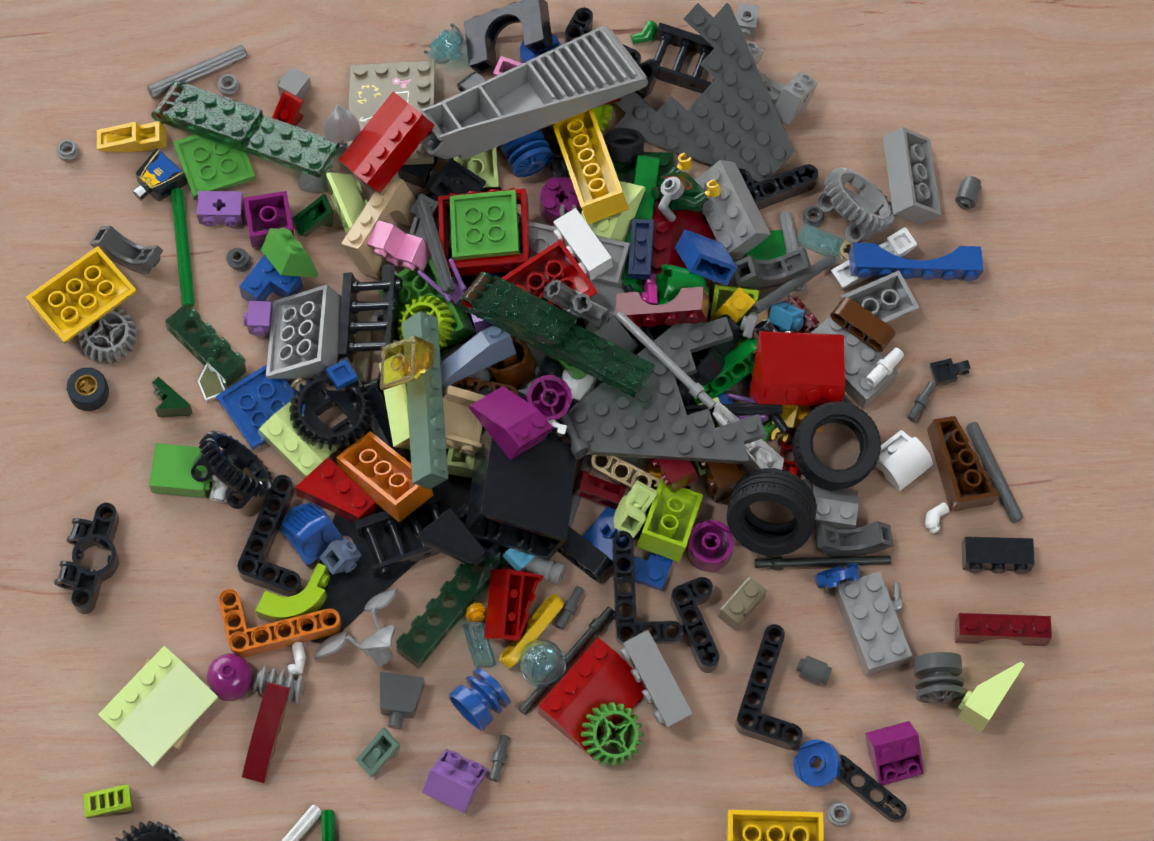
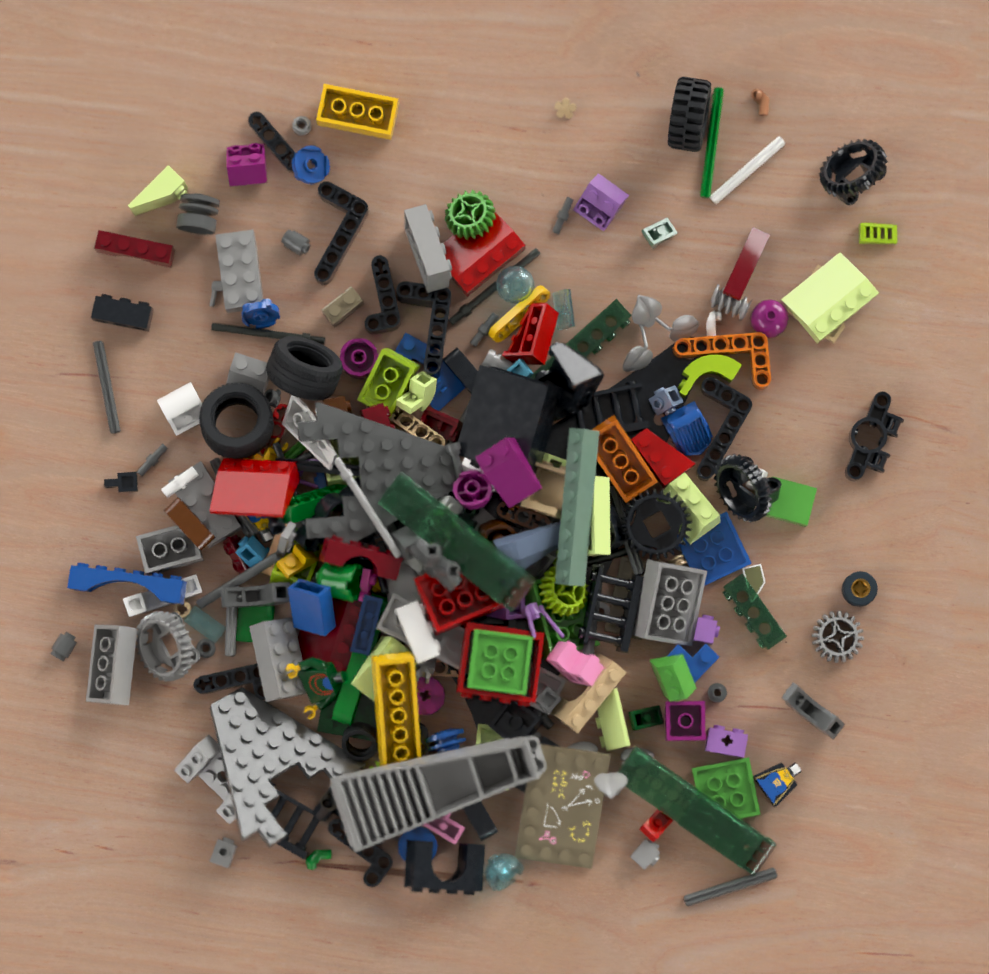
camera: 165 degrees left, 15 degrees up
yellow slope [26,246,137,344] -> none
light grey plate [57,139,79,161] -> none
yellow slope [97,121,167,152] -> none
dark green slope [152,376,193,417] -> none
green axle [171,188,195,308] -> none
light grey plate [218,74,239,95] -> none
blue plate [326,359,357,391] -> none
red slope [339,92,435,194] -> none
clear yellow slope [380,336,434,390] -> none
dark grey torso [380,672,425,729] -> none
dark grey axle [416,200,455,294] -> none
blue wheel [448,668,511,731] -> none
light orange plate [465,603,487,624] -> none
light grey plate [658,177,684,222] -> none
dark grey arch [815,521,894,557] -> none
white arm [925,502,949,534] -> none
reddish brown wedge [927,416,1000,512] -> none

